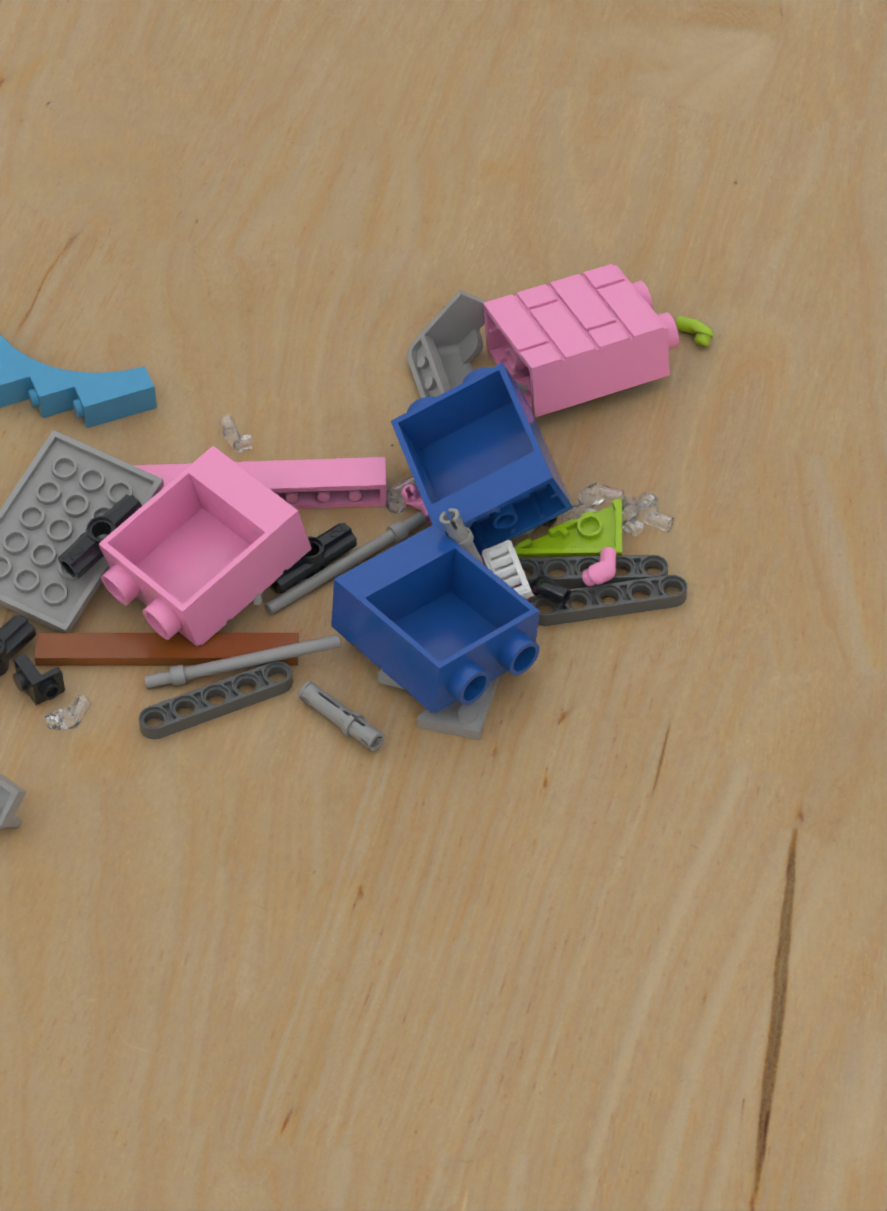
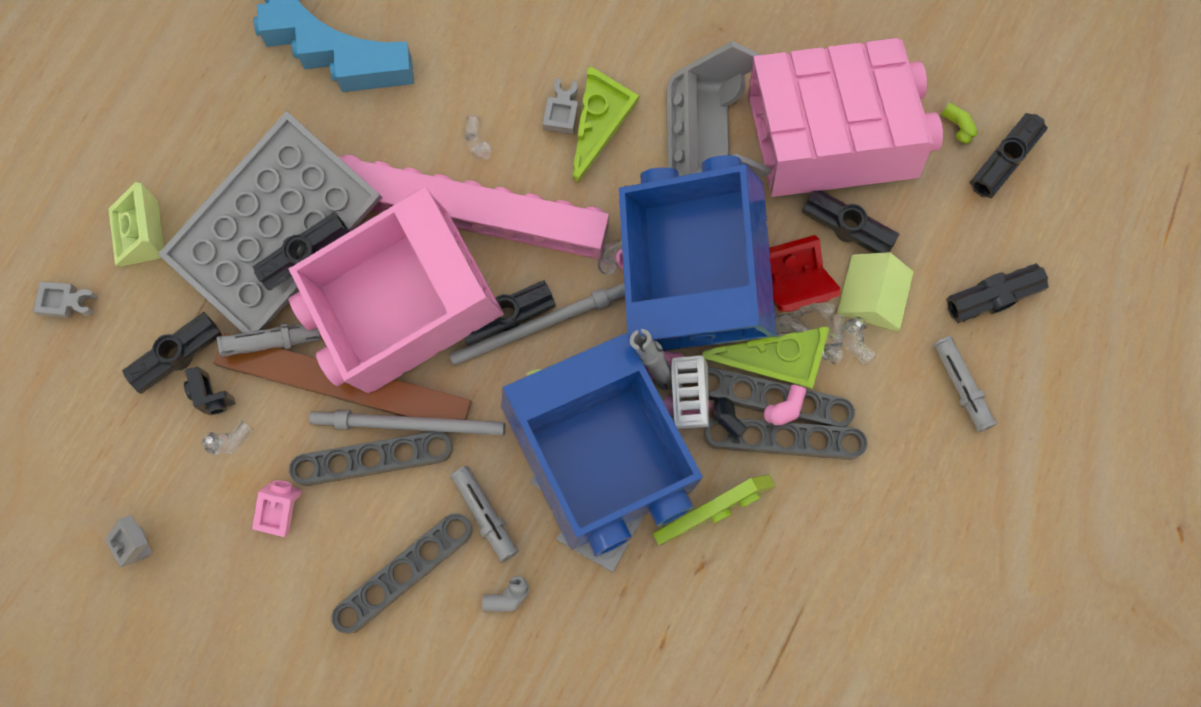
camera: 15 degrees right, 25 degrees up
none -> light grey pin [217,323,320,358]
none -> bright pink bracket [252,480,301,537]
none -> dark grey beam [331,513,472,634]
none -> light grey arm [482,576,529,612]
none -> light grey plate [543,78,579,134]
none -> lime wing [572,66,639,183]
none -> lime wing [653,474,776,545]
none -> red bracket [769,235,841,312]
none -> black piece [802,190,900,253]
none -> yellowish green slope [836,252,914,332]
none -> light grey pin [933,336,998,432]
none -> black piece [946,263,1049,323]
none -> black piece [970,113,1048,199]

